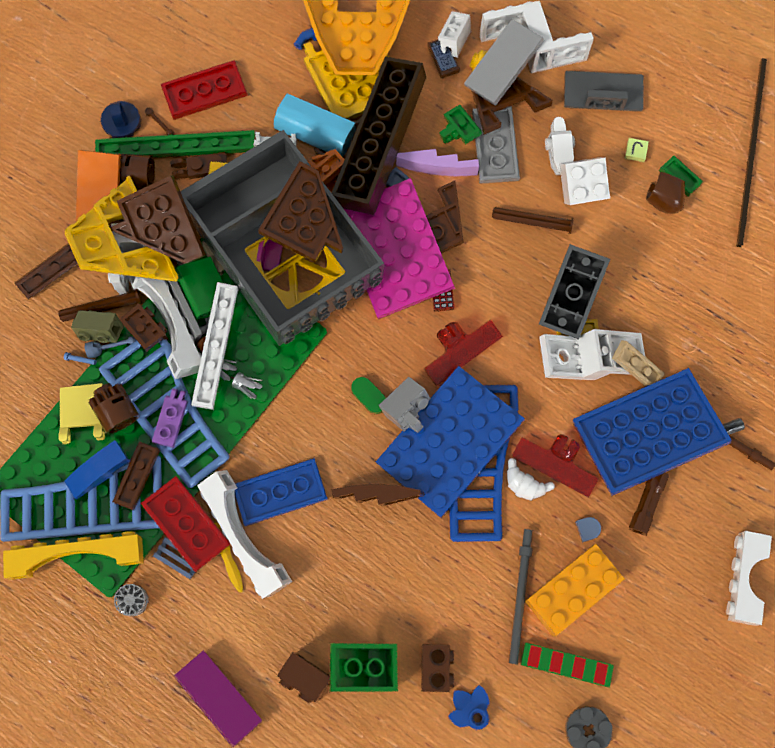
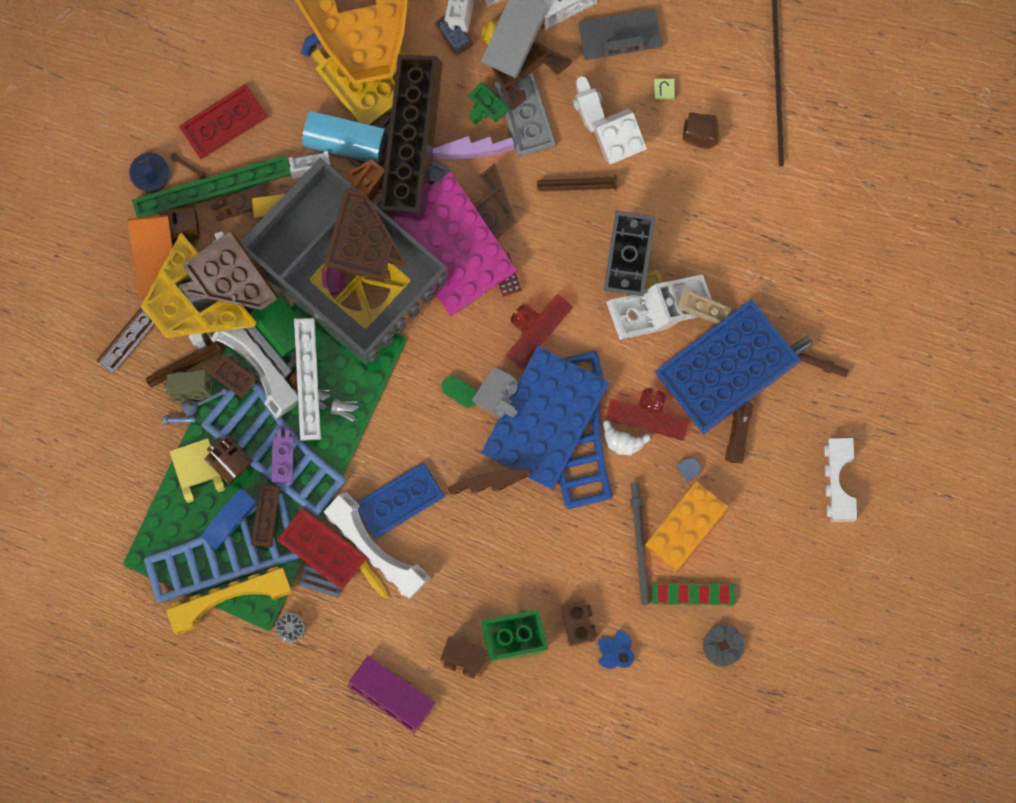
camera: 10 degrees left, 5 degrees up
green tile [659,156,703,197] -> none

